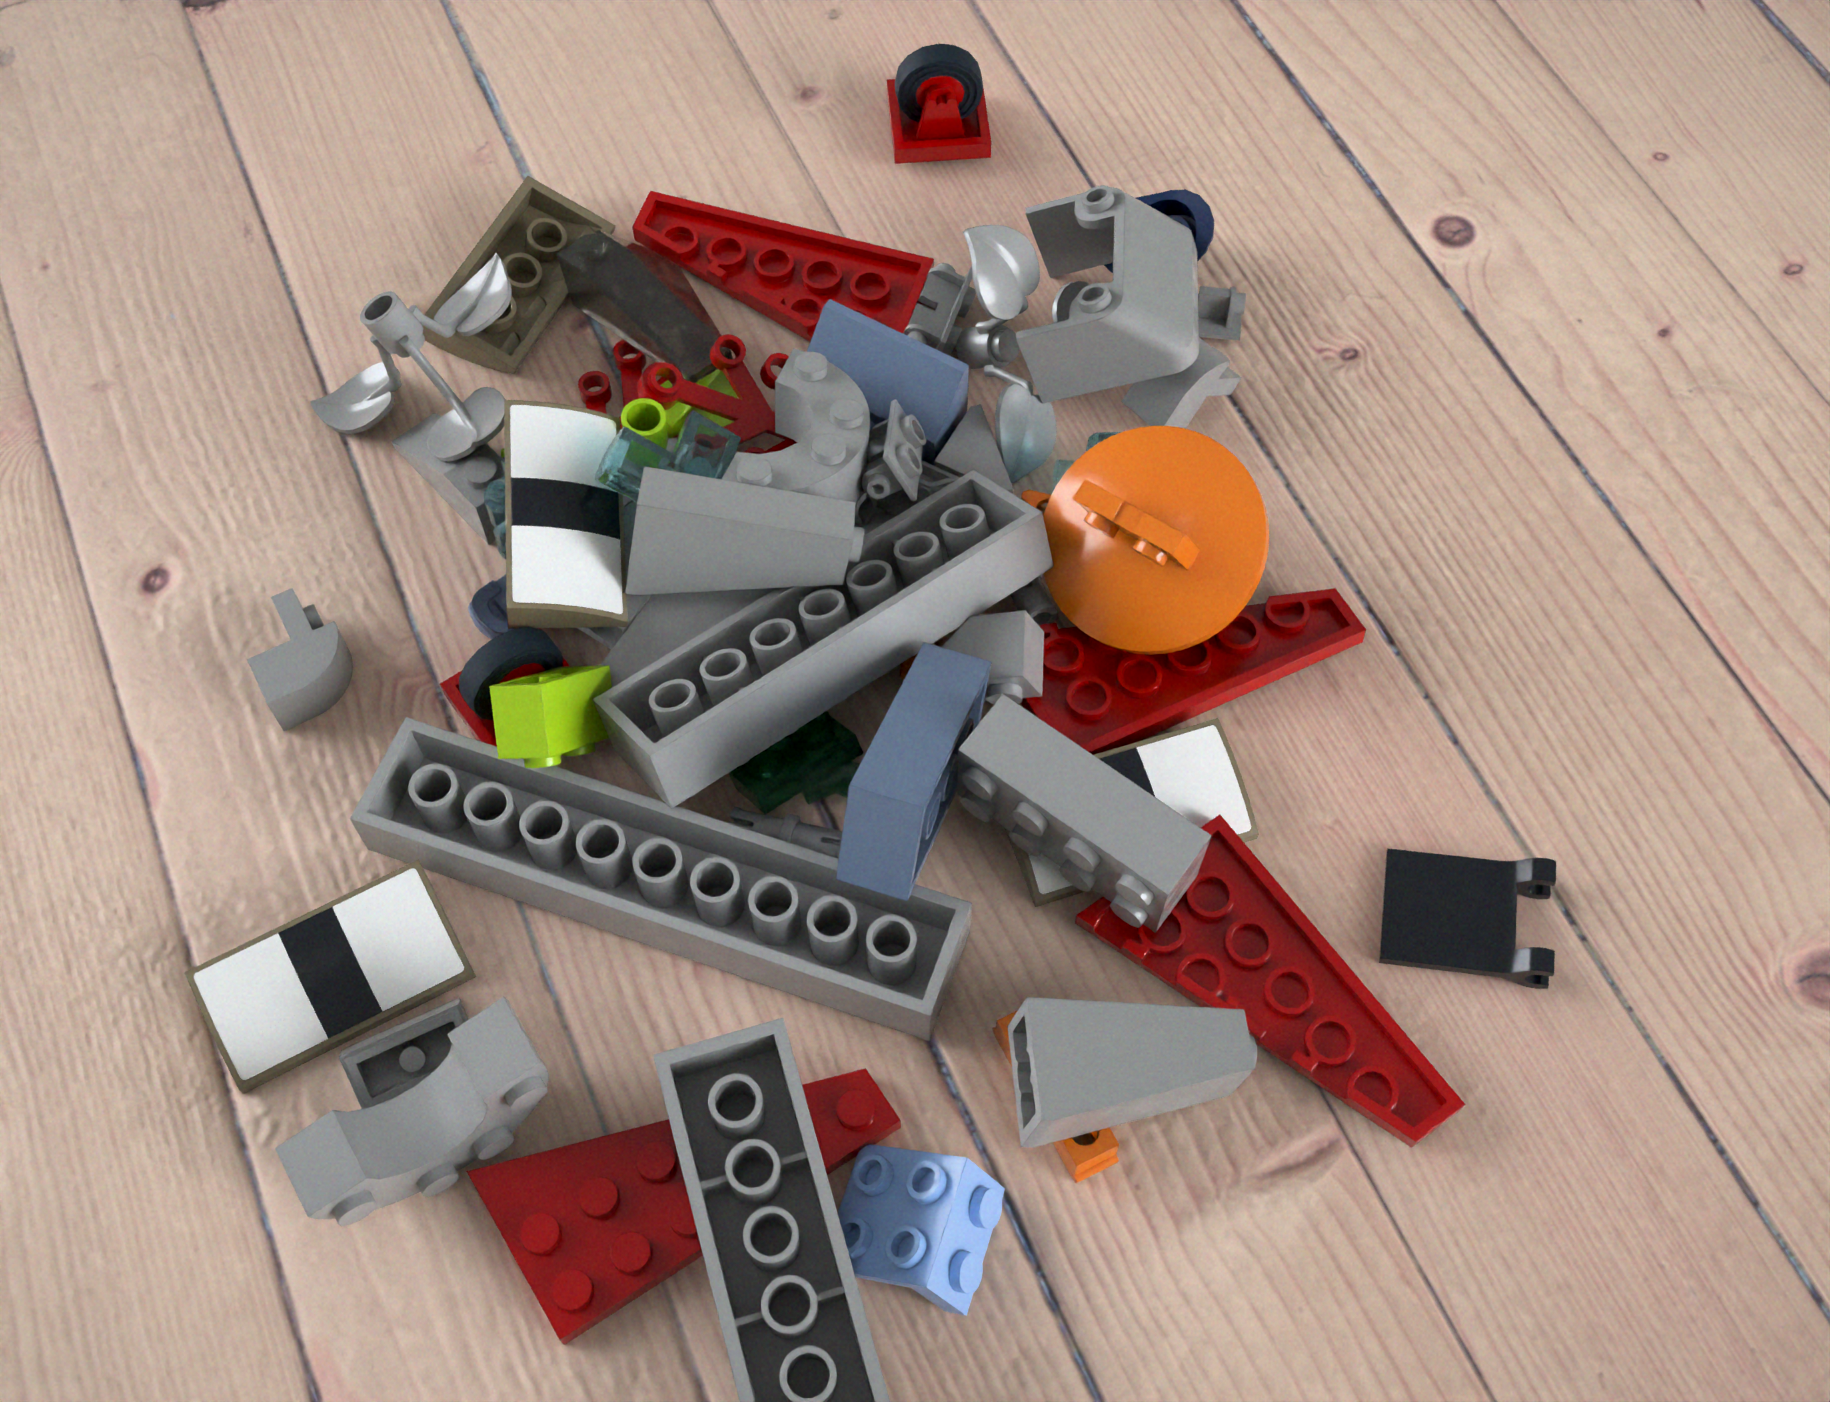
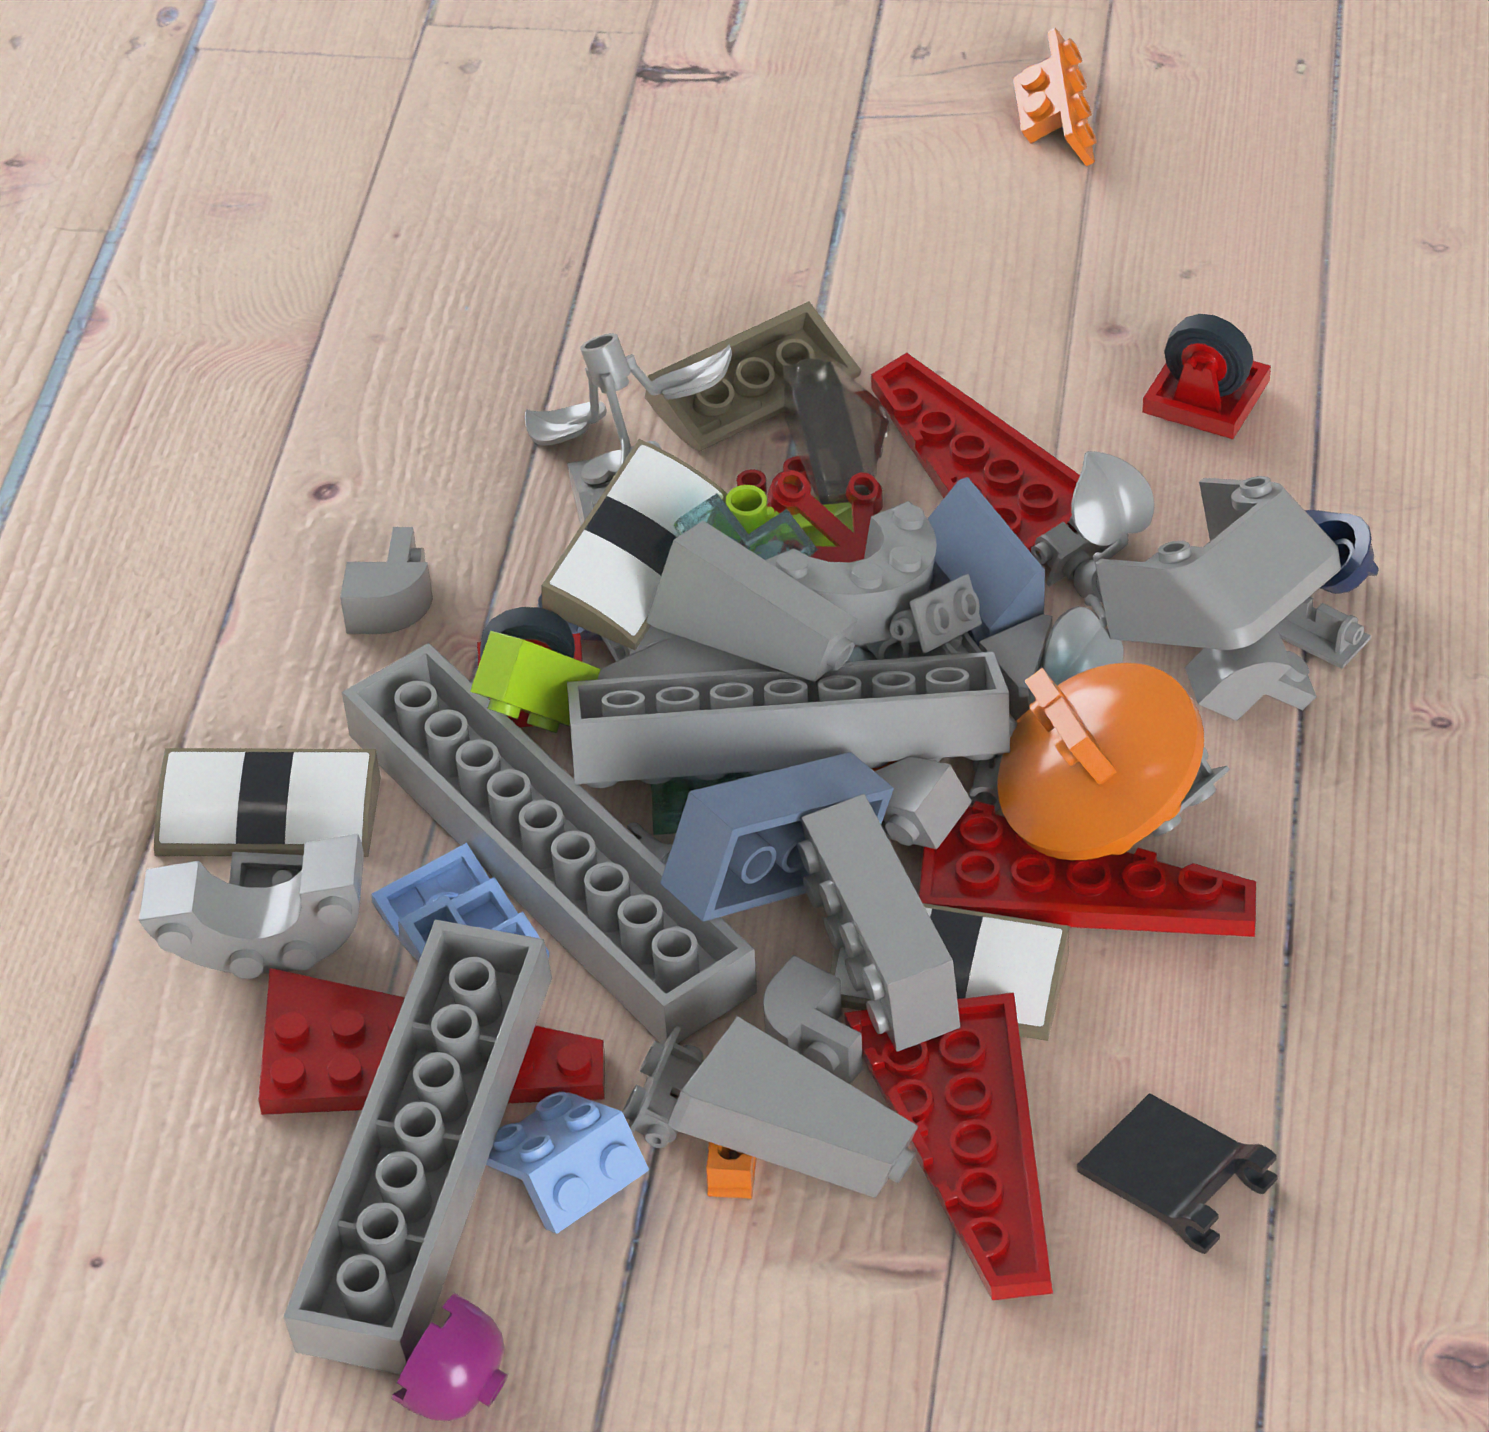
camera: 35 degrees right, 15 degrees down
none -> light blue slope [372,843,549,962]
none -> light grey hinge [622,1026,704,1148]
none -> light grey brick [763,955,863,1084]

